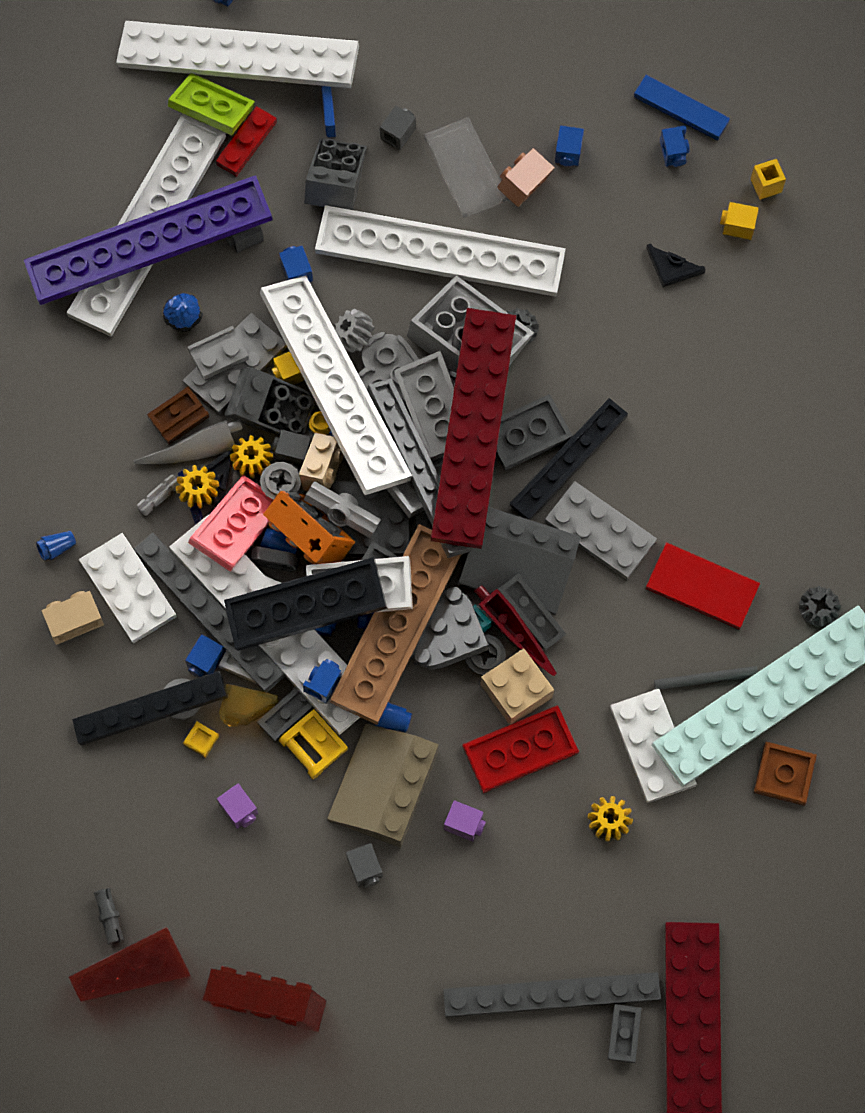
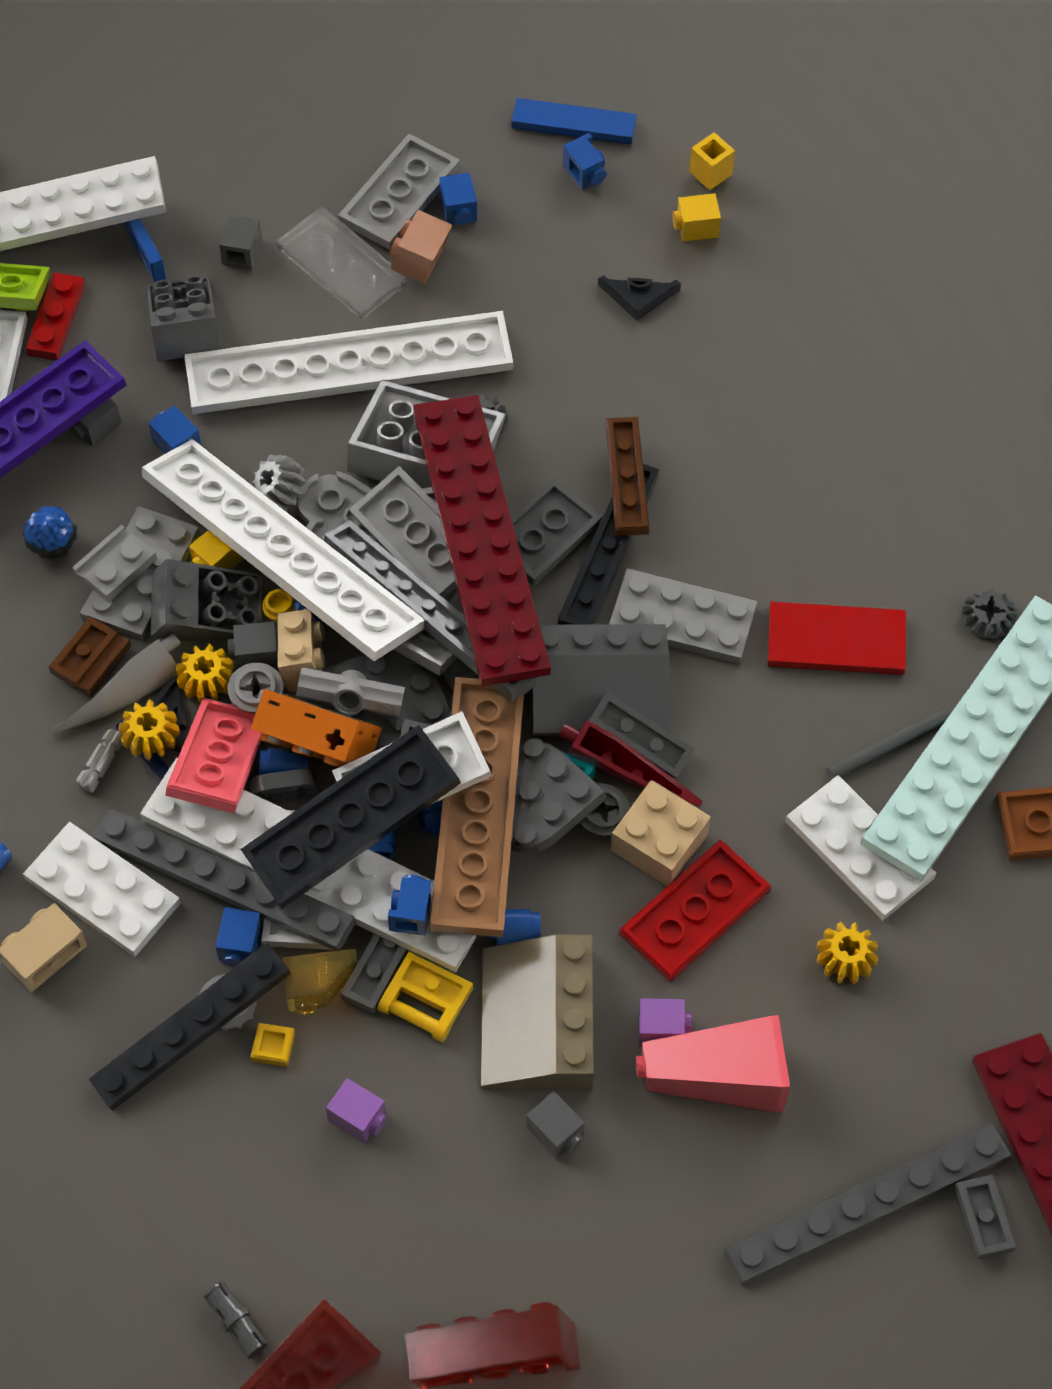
camera: 20 degrees left, 10 degrees down
none -> light grey plate [338,134,460,250]
none -> reddish brown tile [605,417,649,536]
none -> coral slope [635,1015,790,1113]

